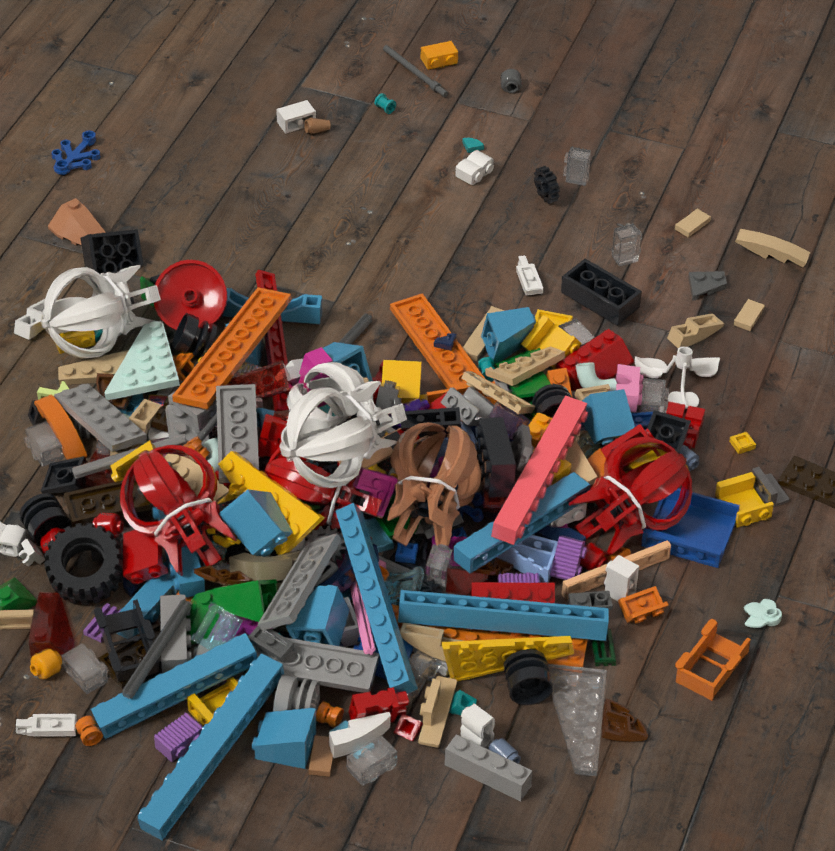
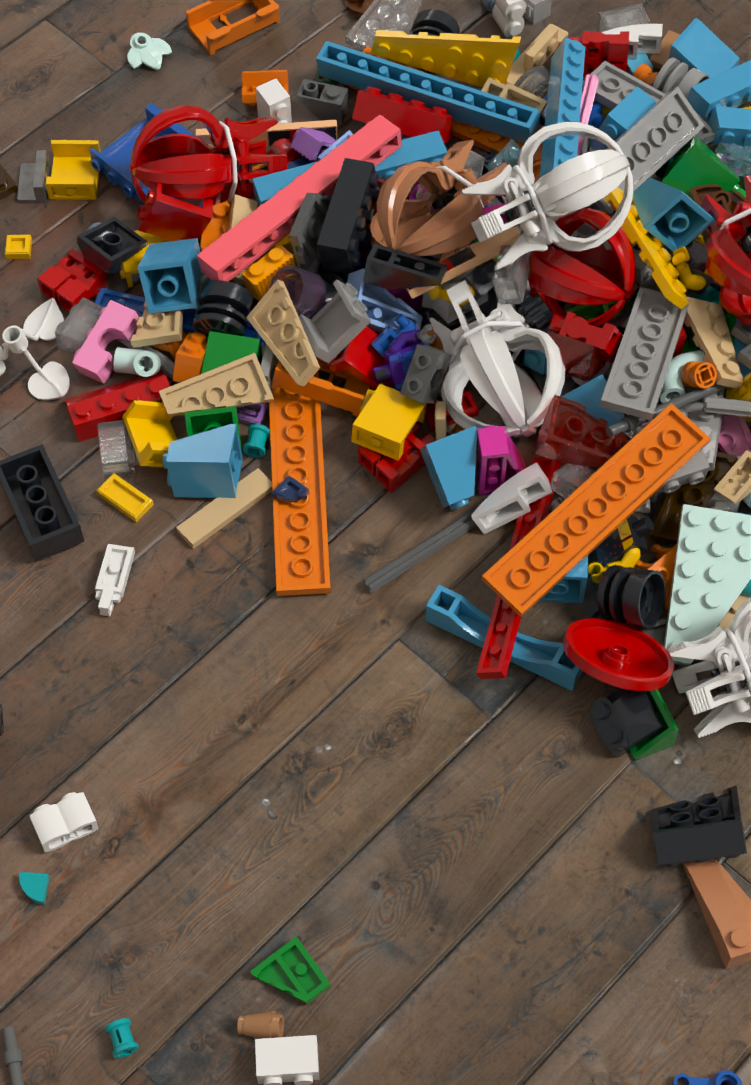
camera: 155 degrees left, 15 degrees up
none -> green wing [250,936,332,1004]

